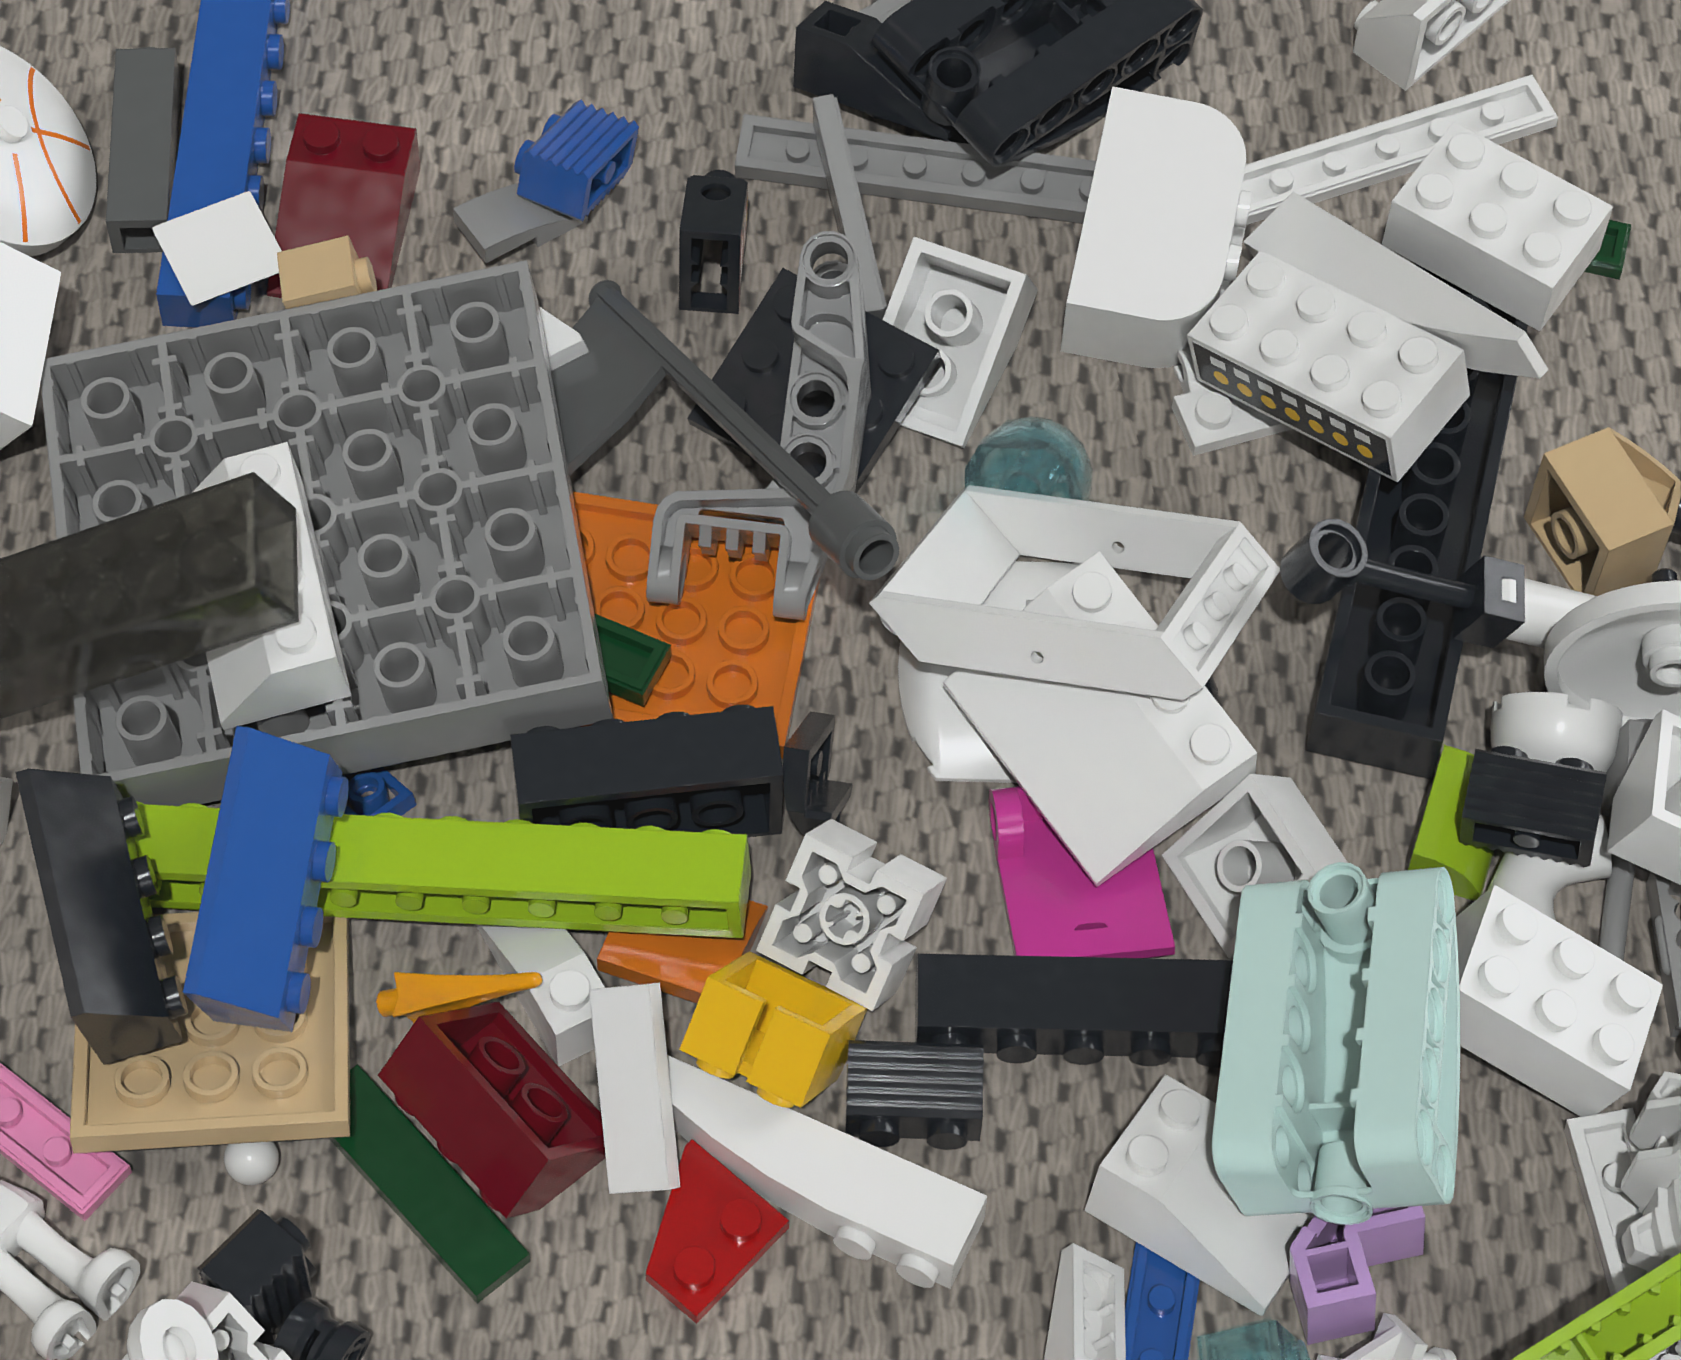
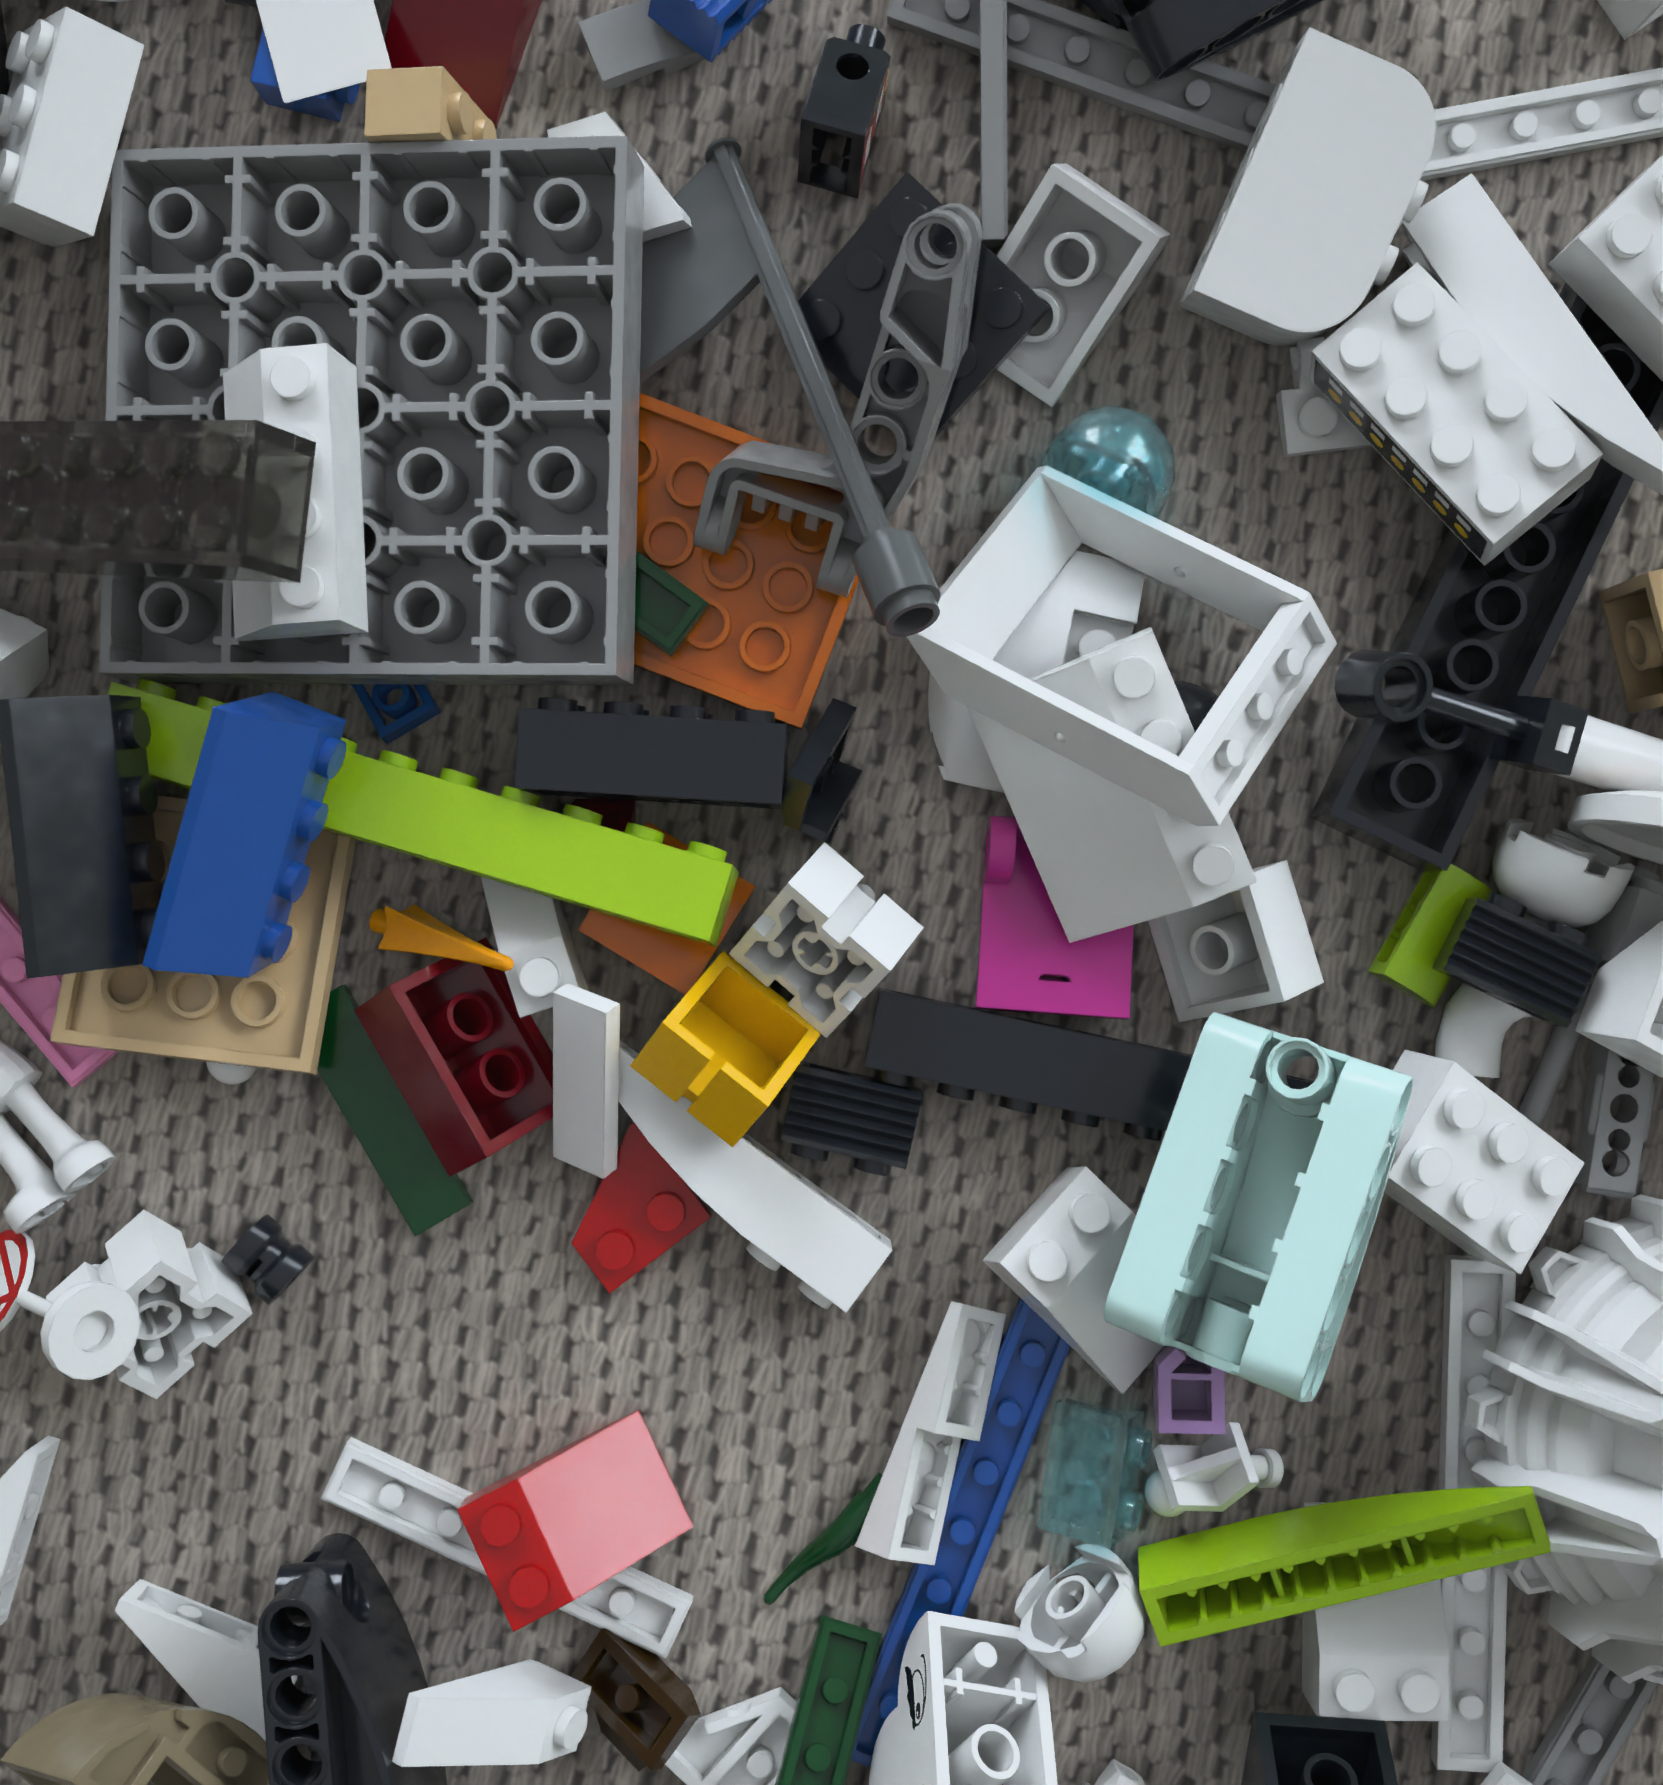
camera: 20 degrees right, 30 degrees up
black brick [197,1209,317,1344] -> none

